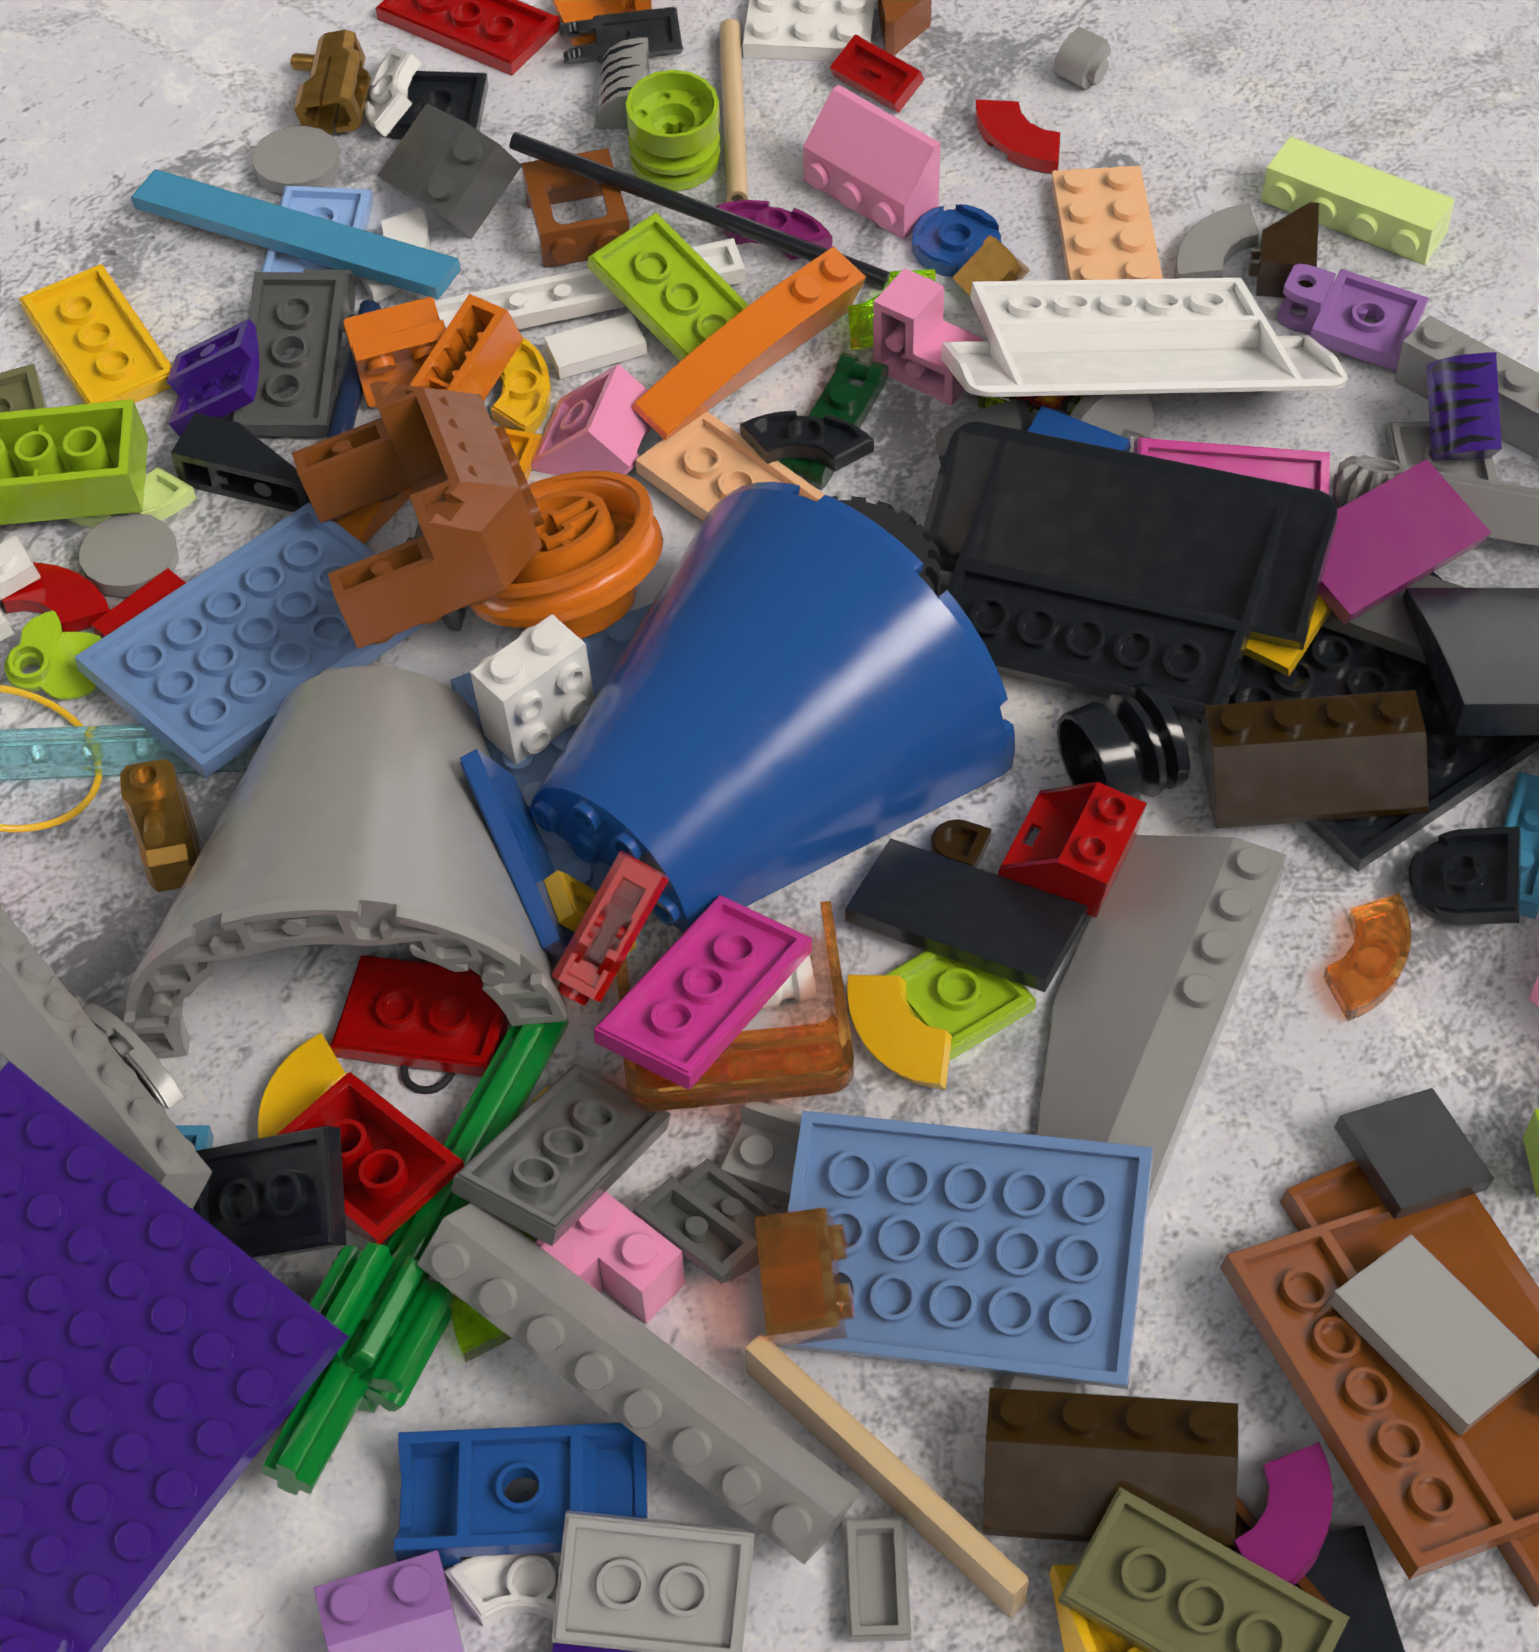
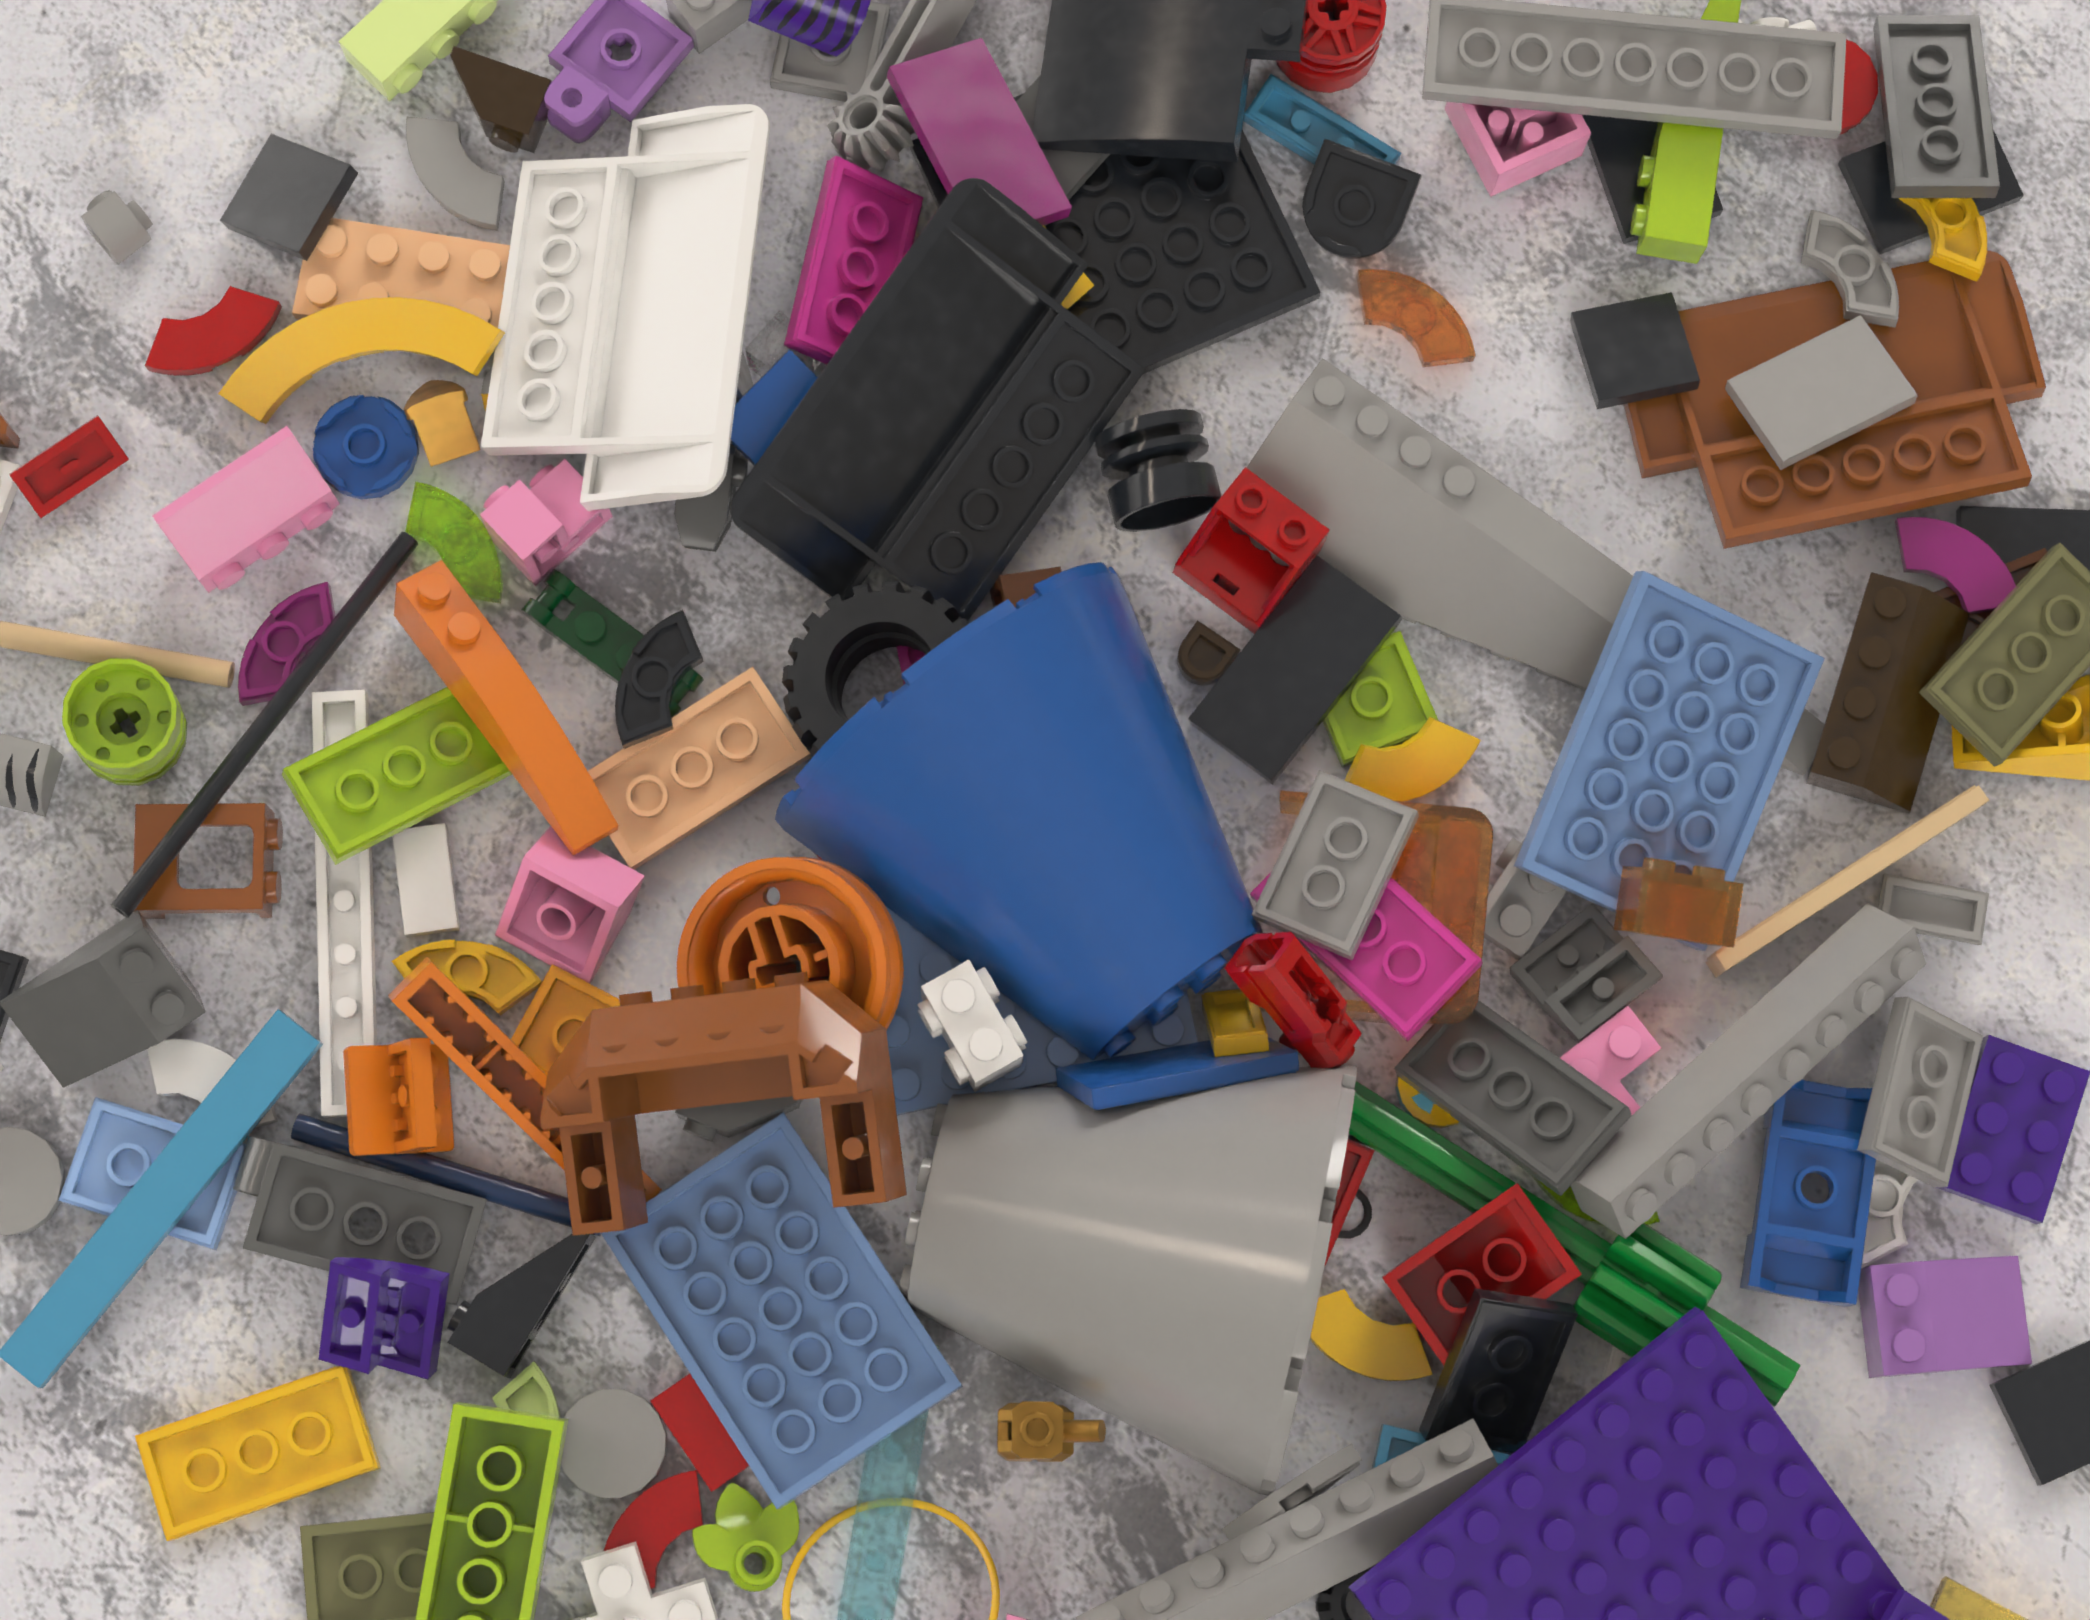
camera: 85 degrees left, 25 degrees up
dark brown slope [1198,690,1429,829] -> none
none -> yellow tile [218,297,505,424]
none -> tile [220,134,358,261]
none -> light grey tile [1252,770,1419,960]

